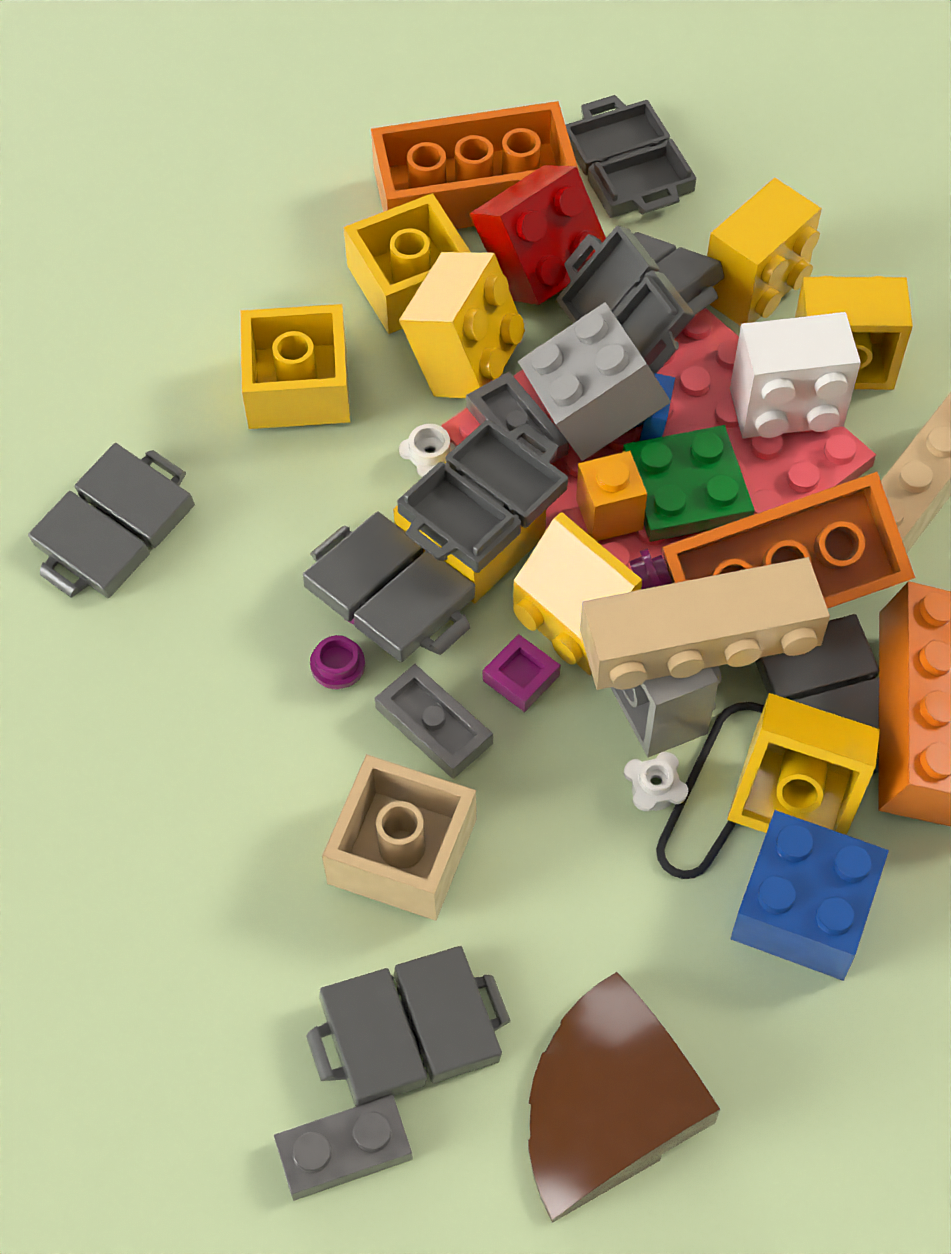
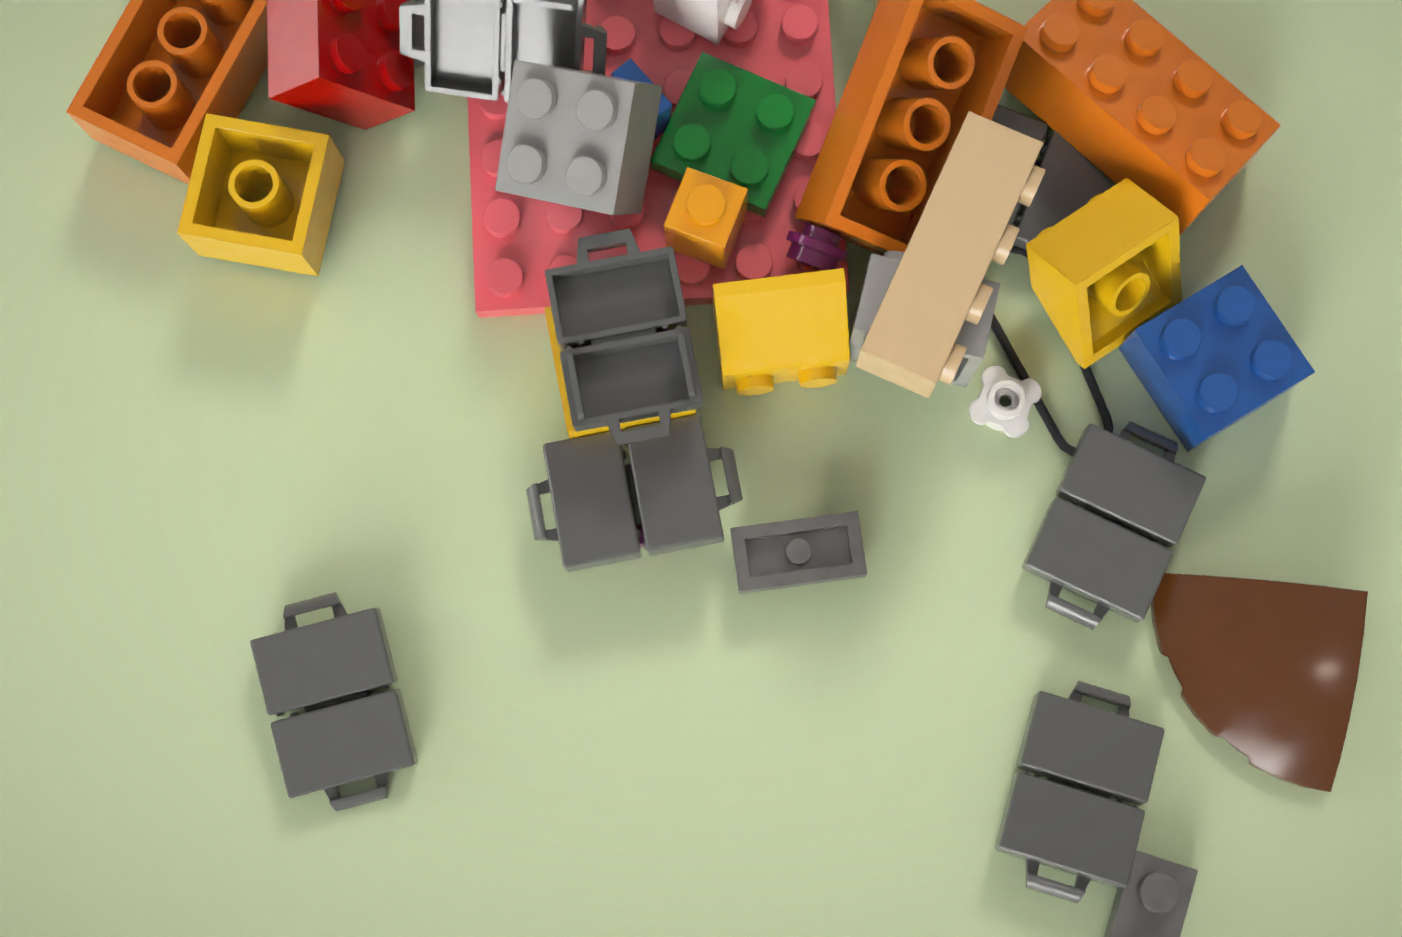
camera: 50 degrees left, 20 degrees up
yellow brick [240,304,350,429] -> none
magenta plate [310,635,365,689] -> none
tan brick [322,754,477,921] -> none
yellow brick [399,252,525,398] -> none
white plate [399,424,456,477] -> none
flat silver plate [466,372,569,464] -> none
magenta plate [482,634,561,712] -> none
none -> dark grey piece [1022,421,1206,630]

